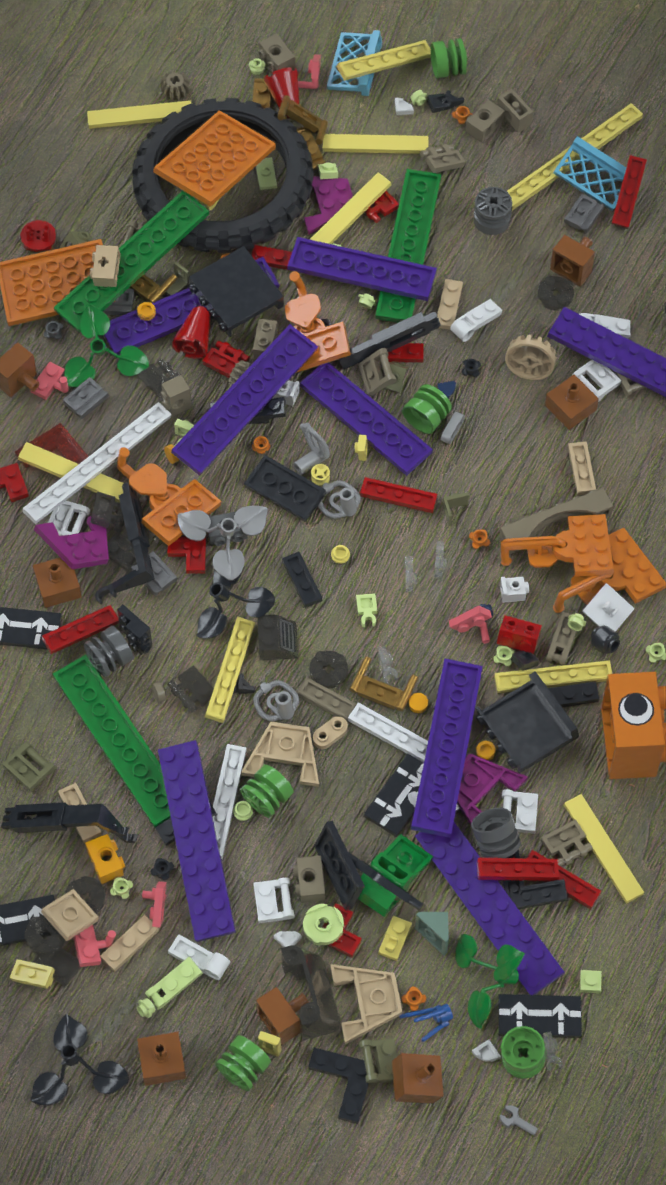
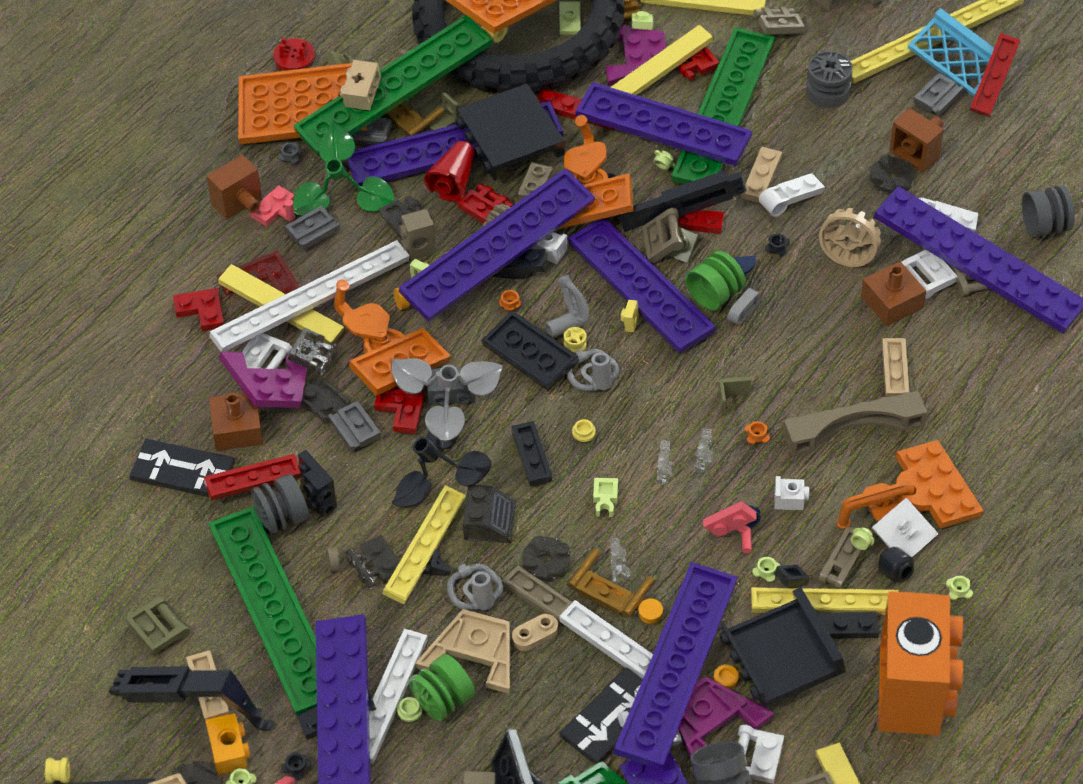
camera: 10 degrees right, 10 degrees down
black hinge [95,482,155,605] -> none
light orange tile [137,302,156,321] -> none
red plate [360,477,438,513] -> none
red brick [497,615,542,654] -> none
orange plate [501,514,614,577] -> none

